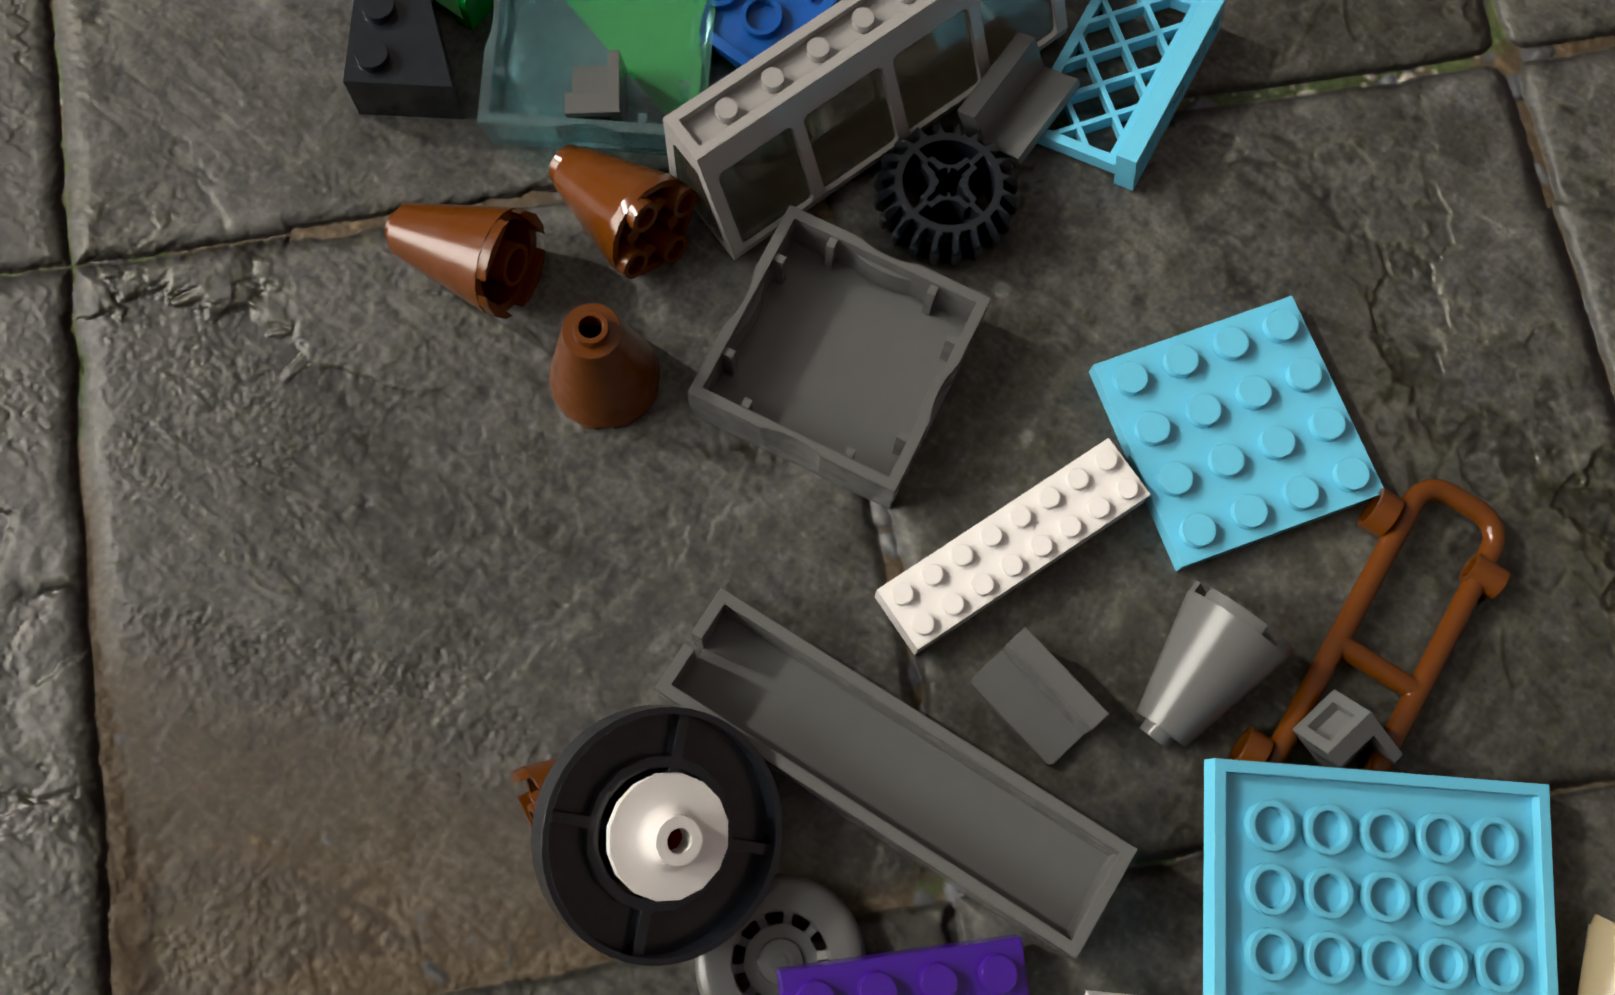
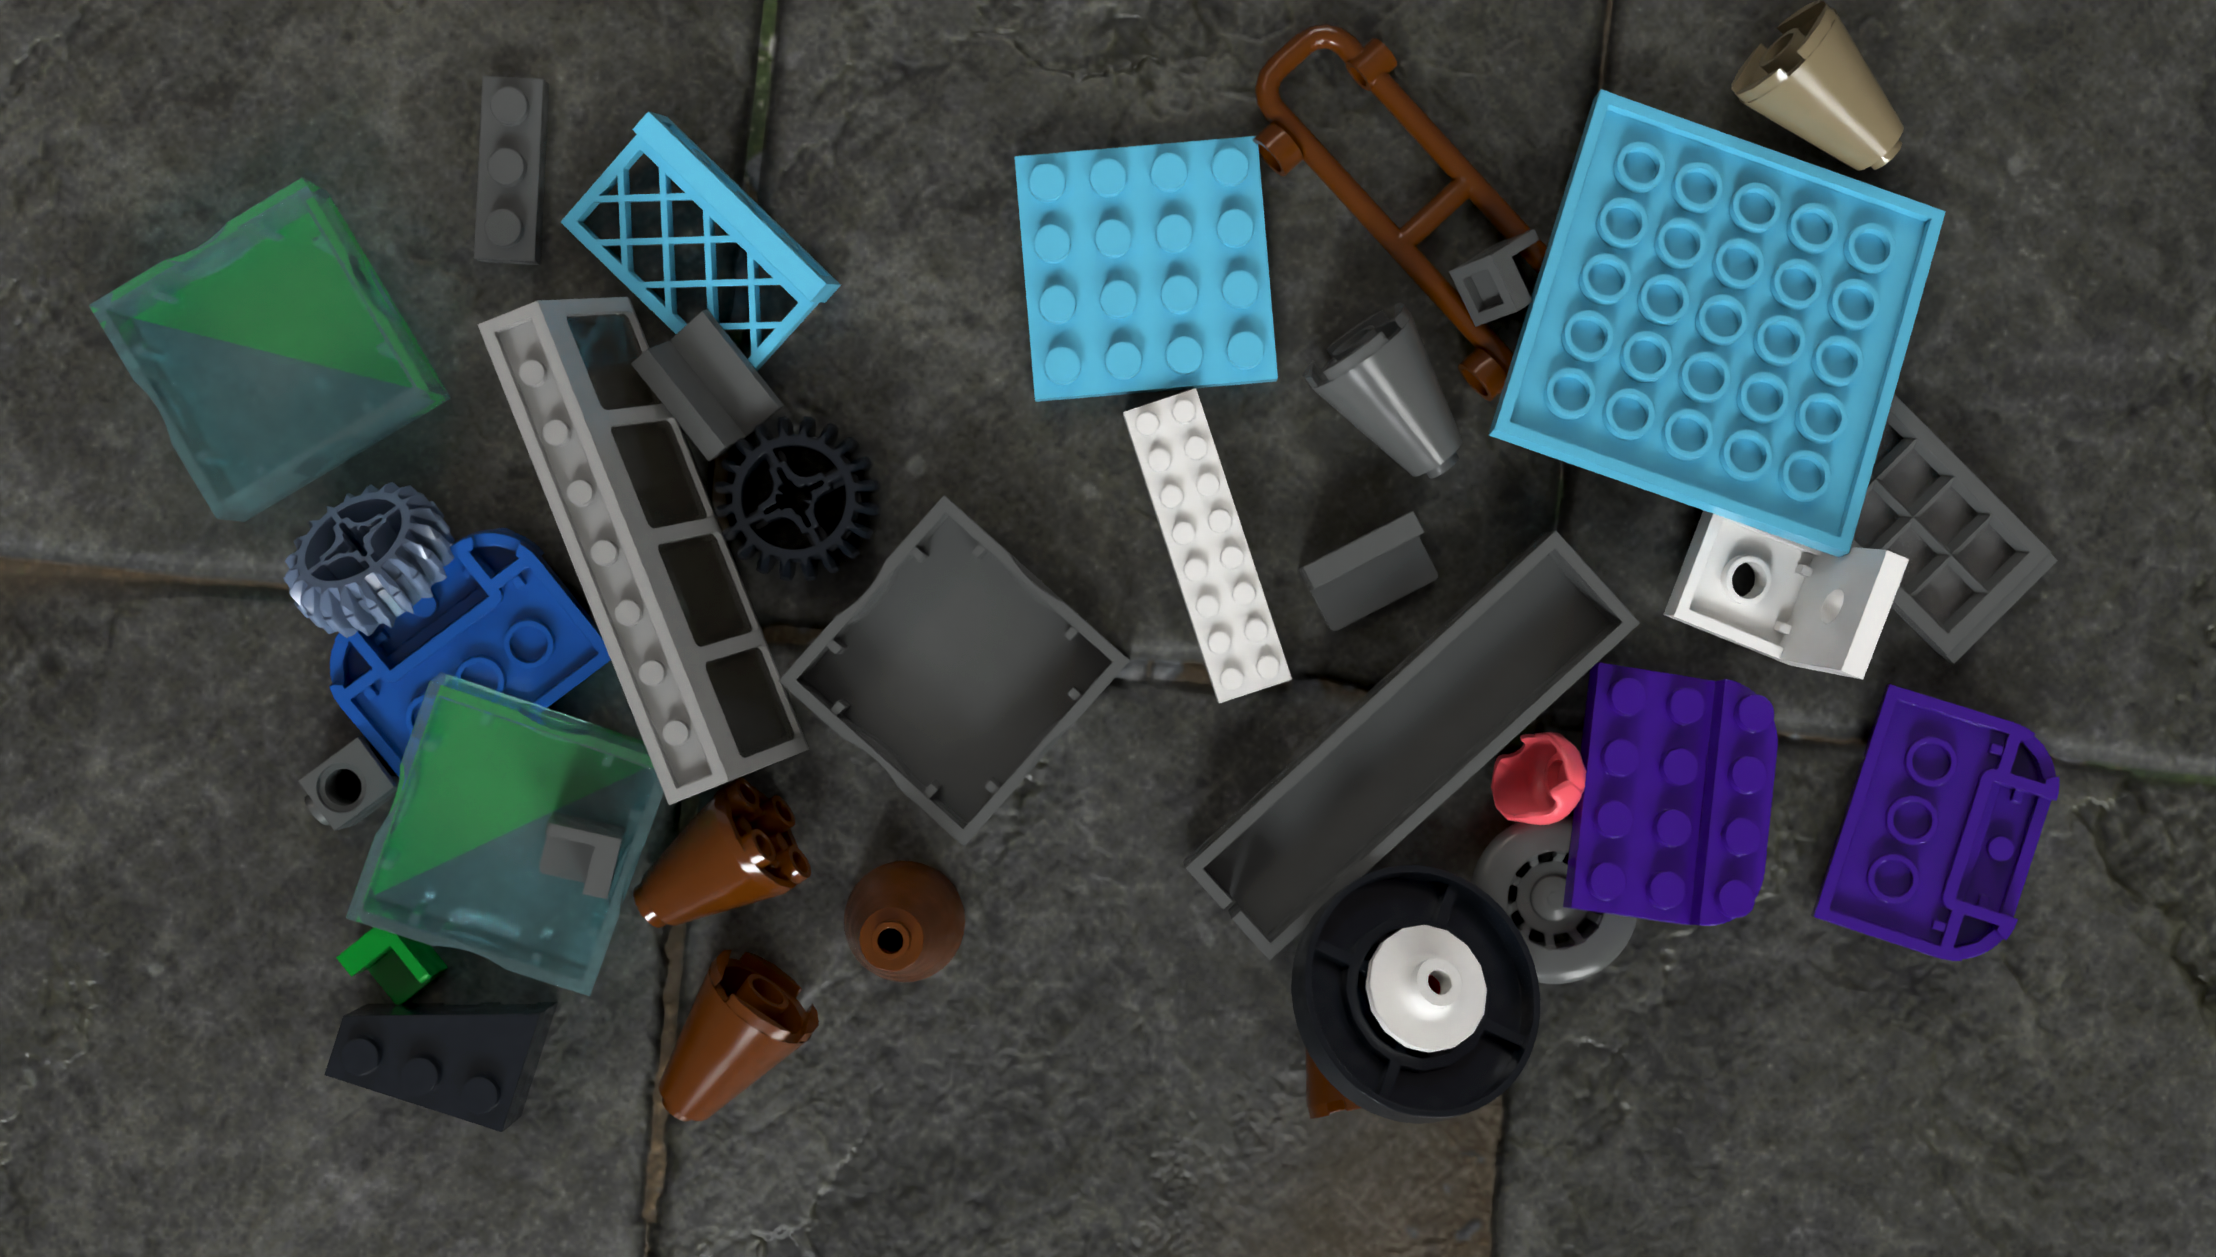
camera: 65 degrees left, 15 degrees up
none -> coral hair [1491,732,1586,825]

